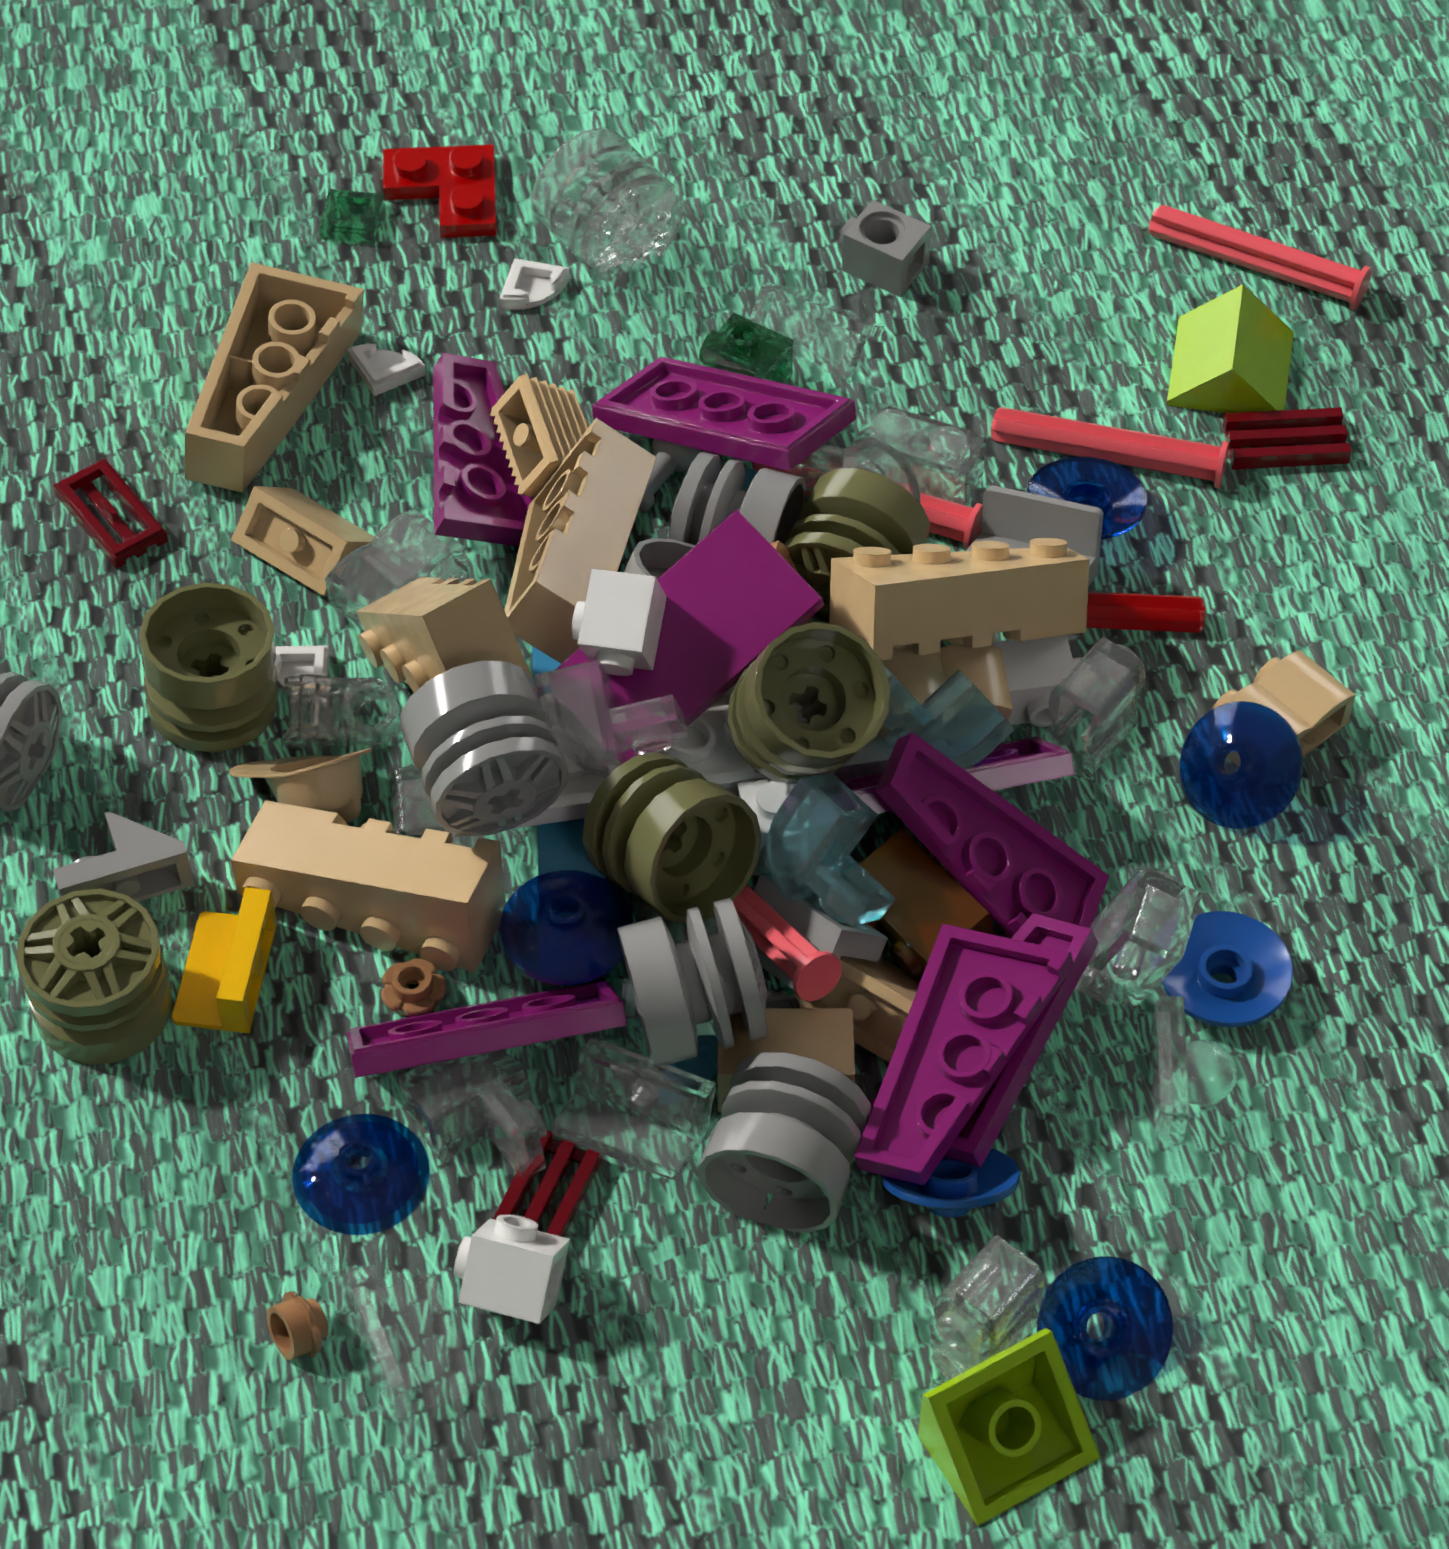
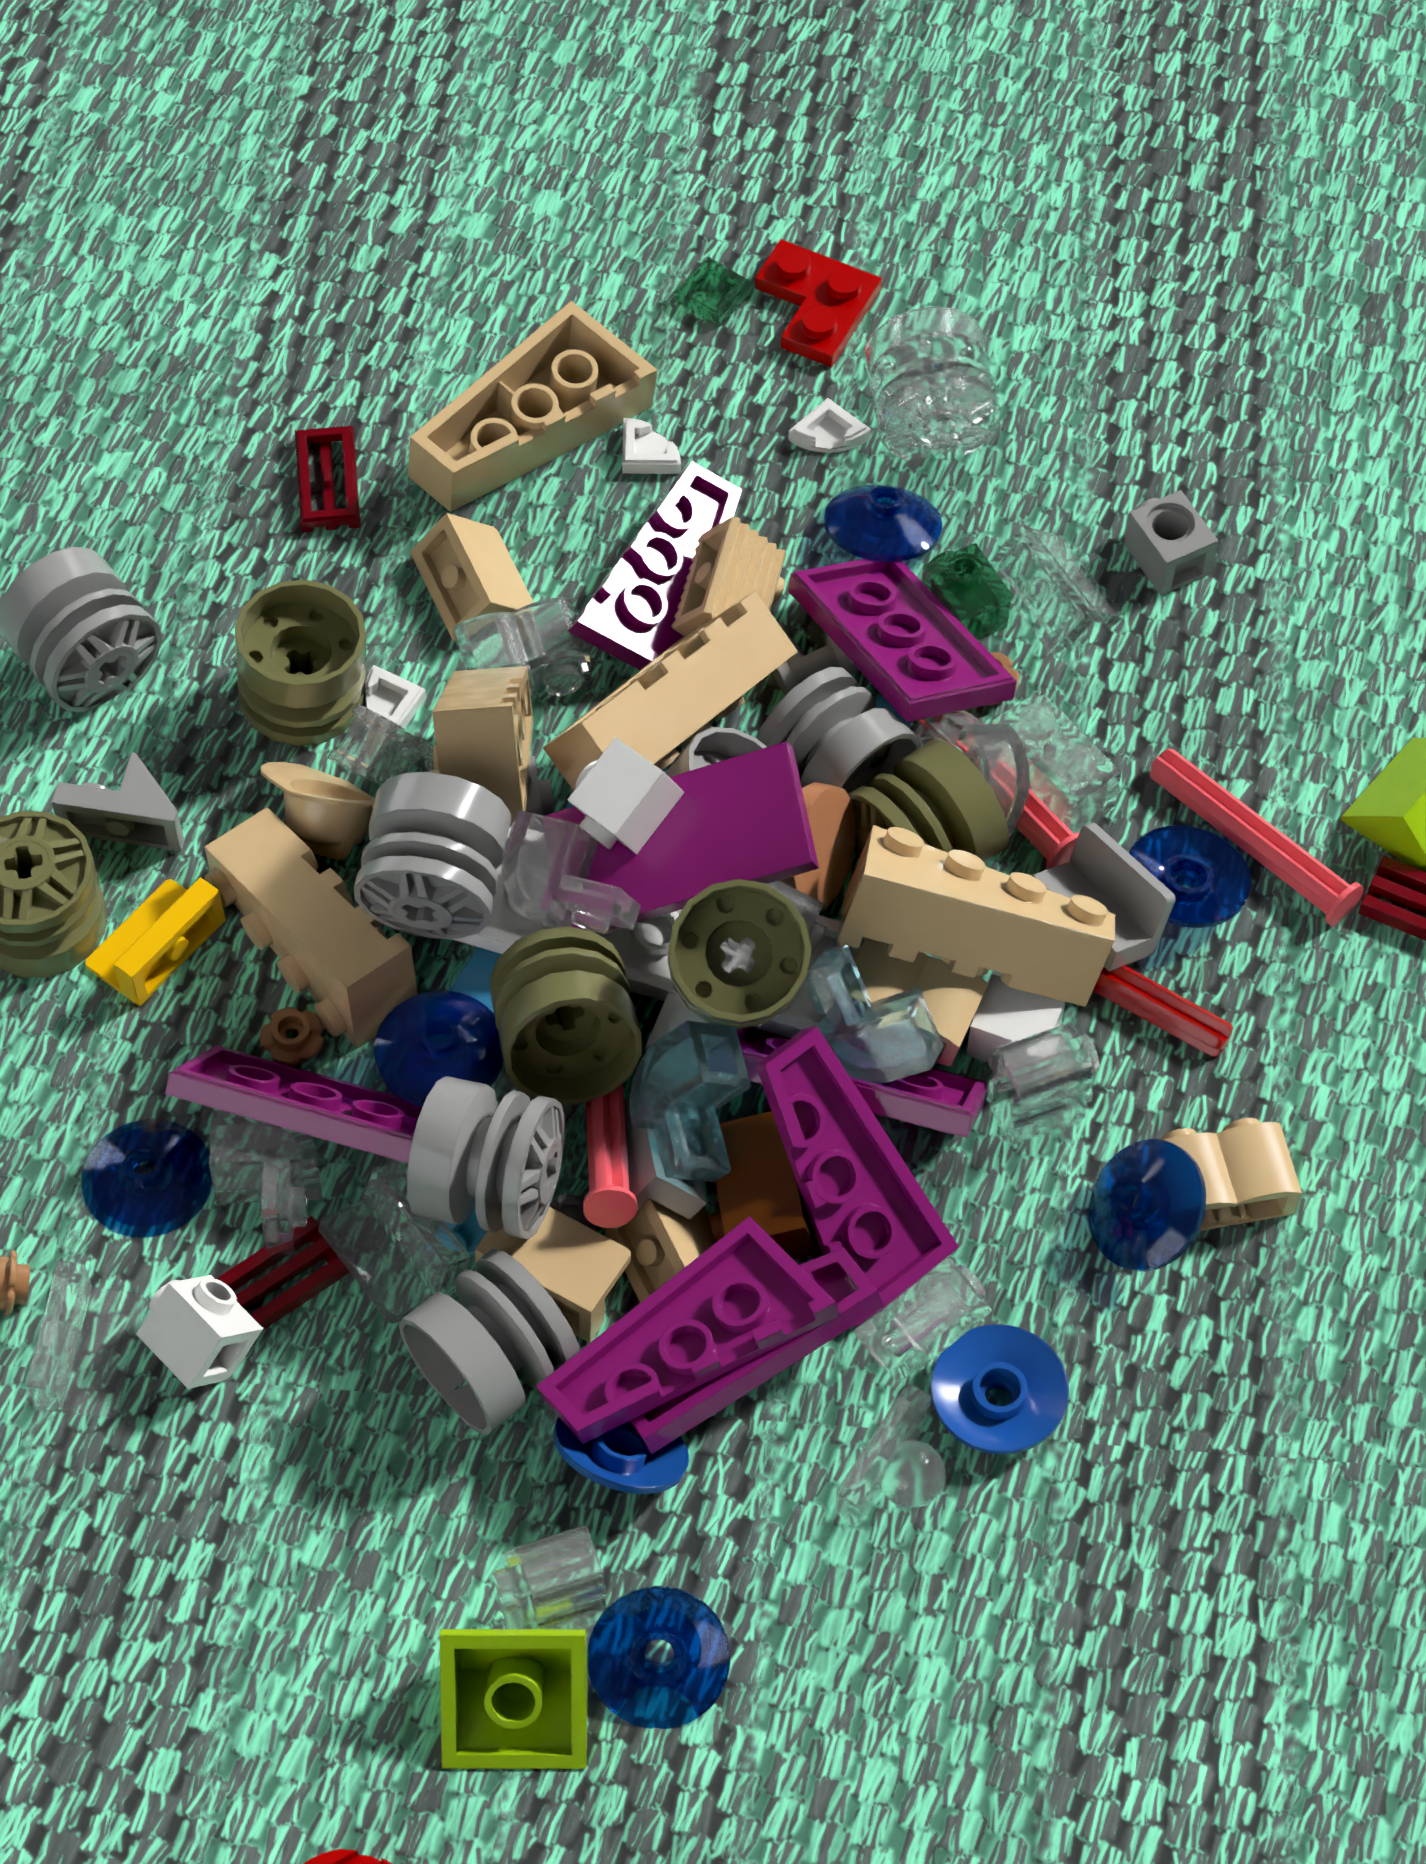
camera: 30 degrees right, 5 degrees up
none -> clear blue dish [824,484,942,562]

